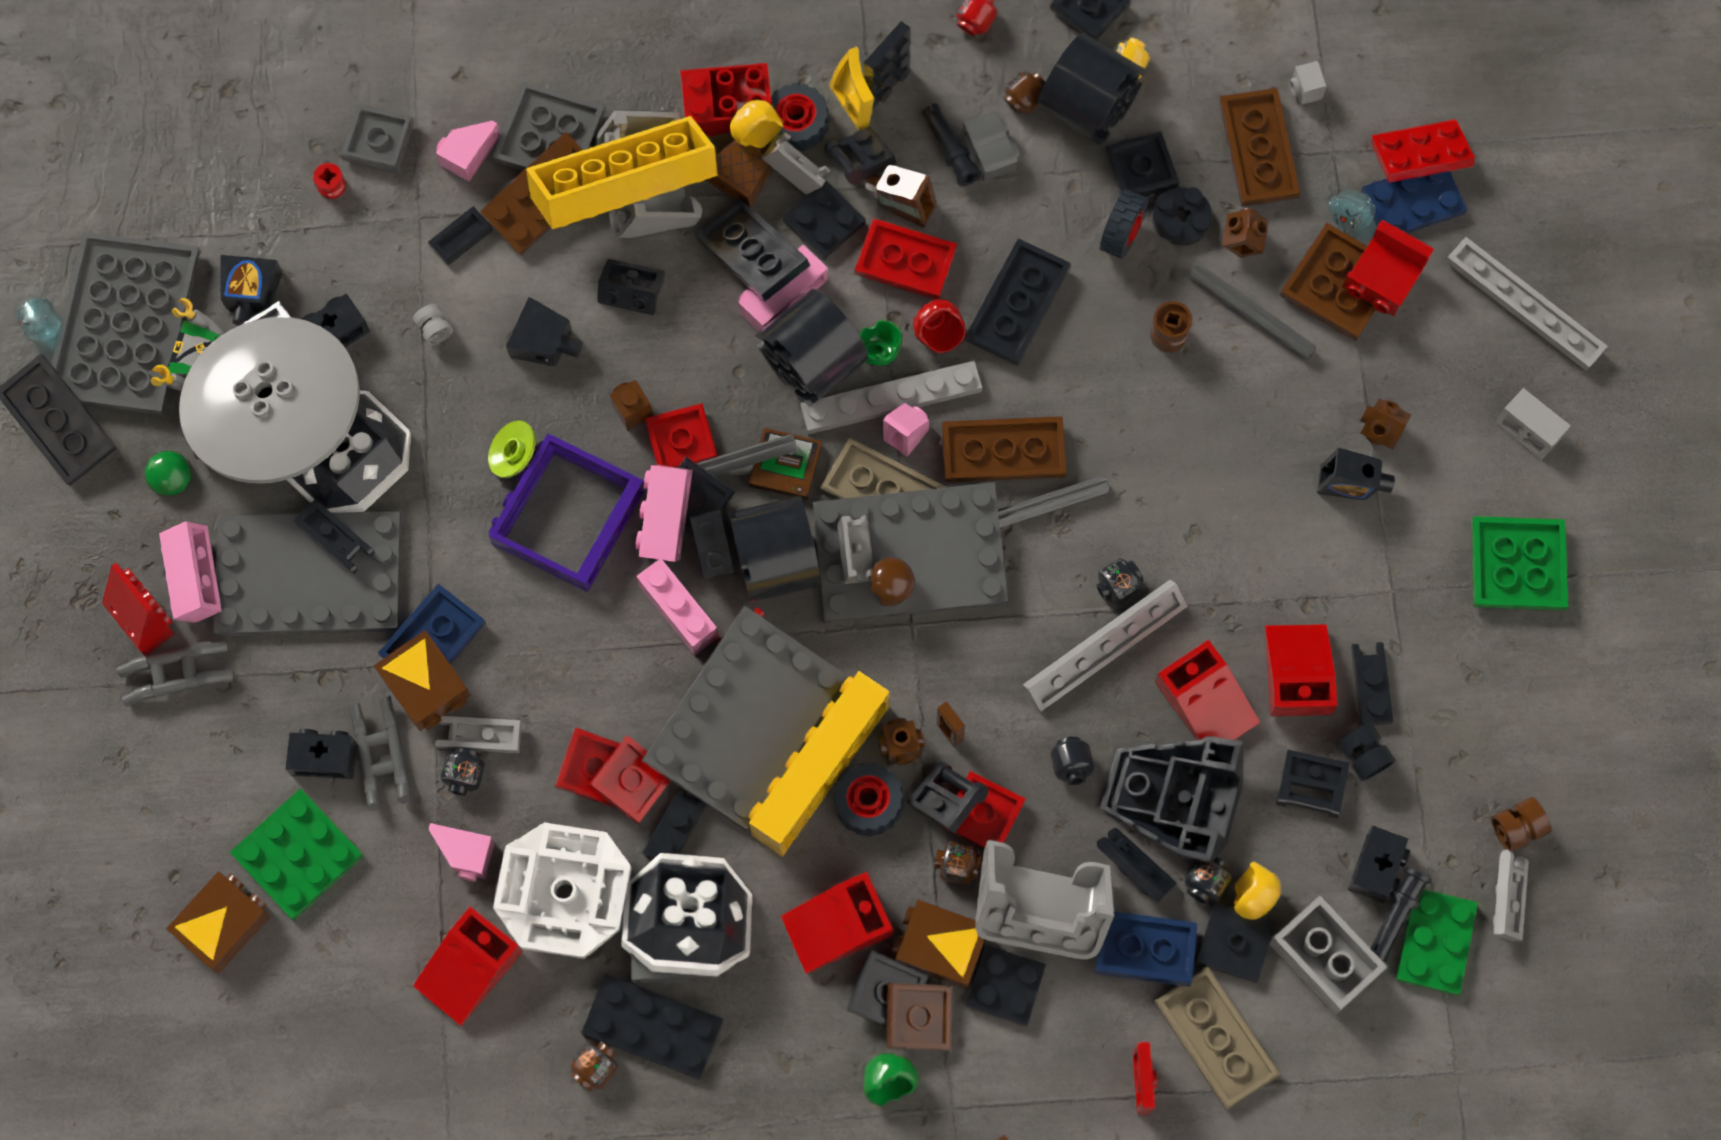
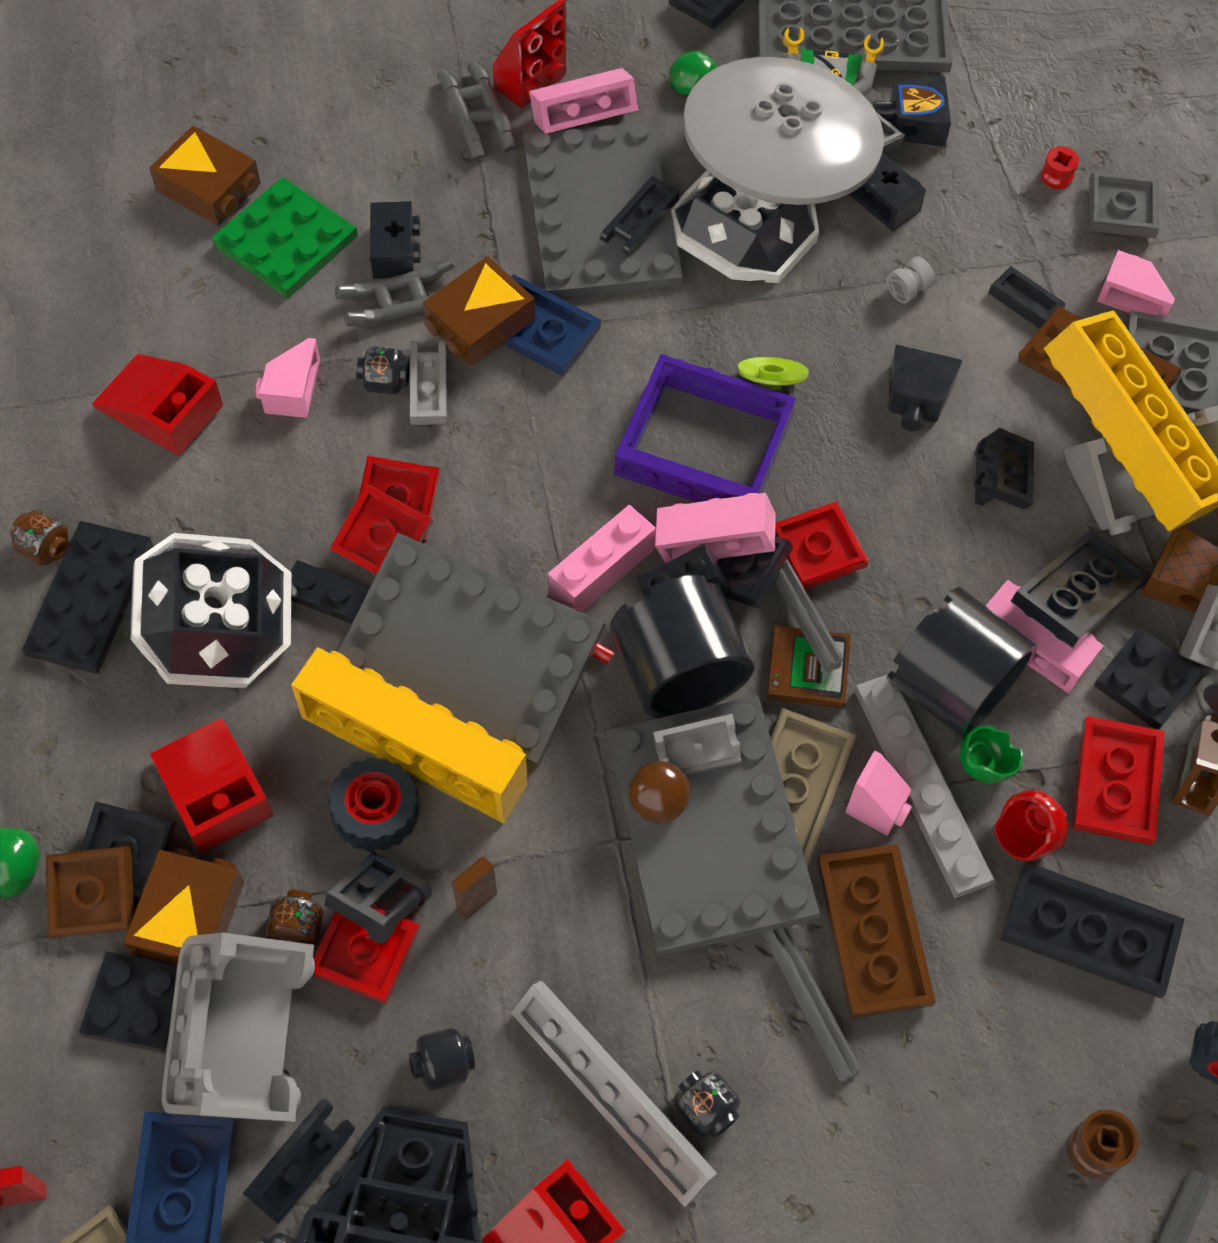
camera: 80 degrees right, 10 degrees down
white piece [493,823,632,959] -> none
reddish brown brick [609,380,653,431] -> none
reddish brown brick [878,718,925,766] -> none

